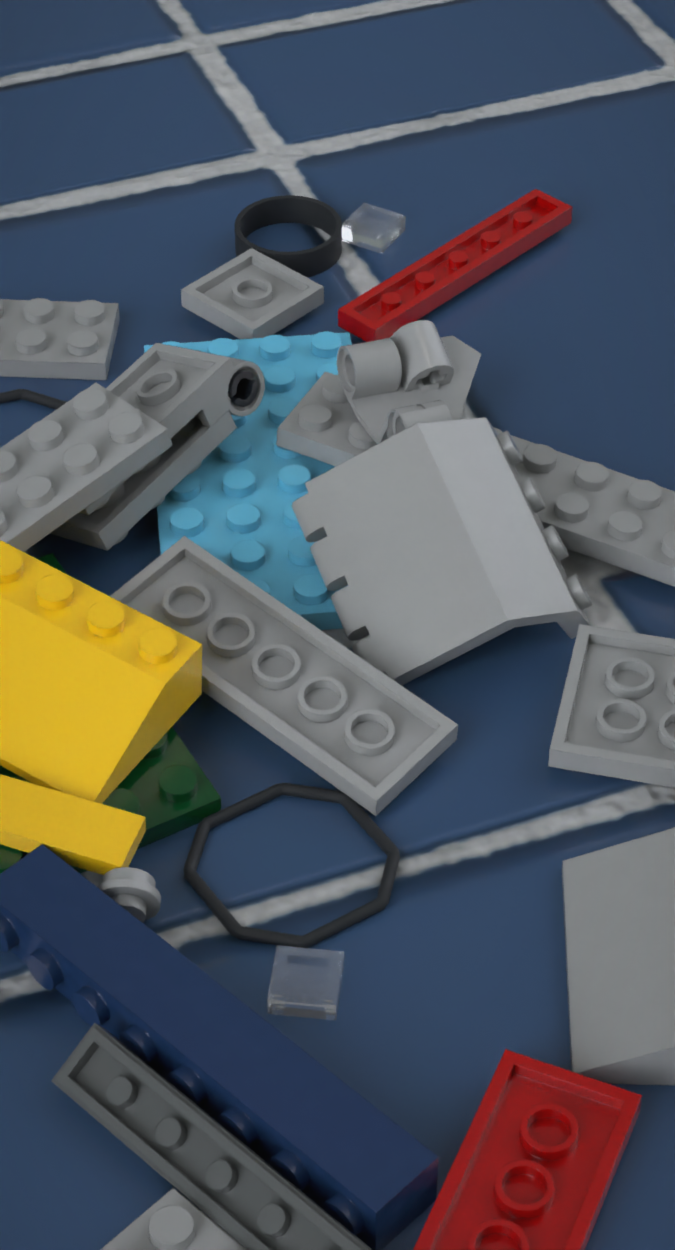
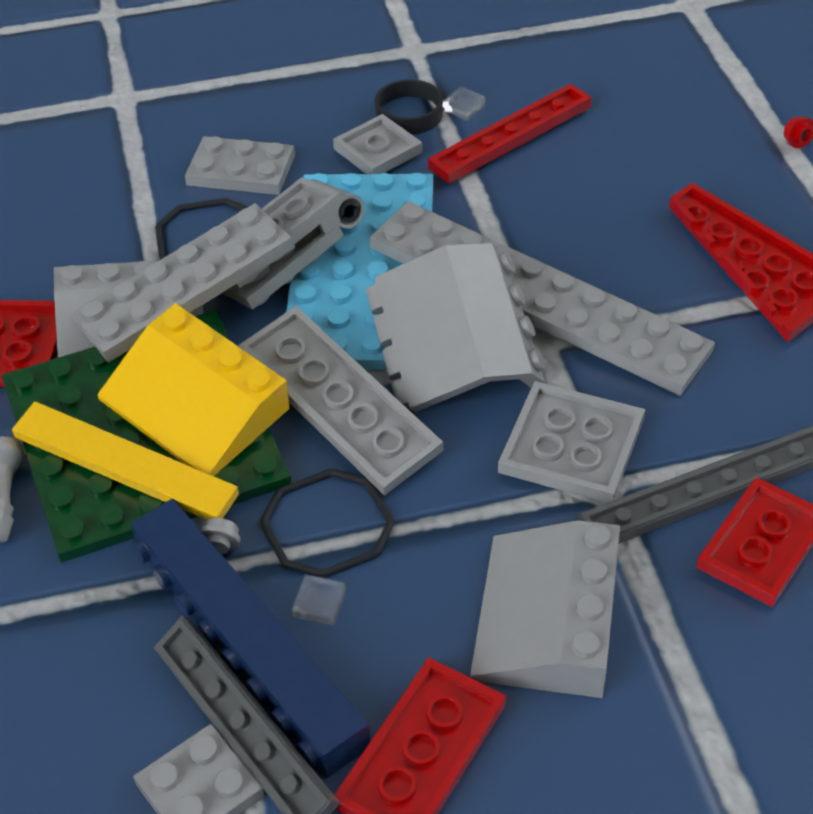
camera: 10 degrees right, 5 degrees up
light grey panel [337,320,481,444] -> none

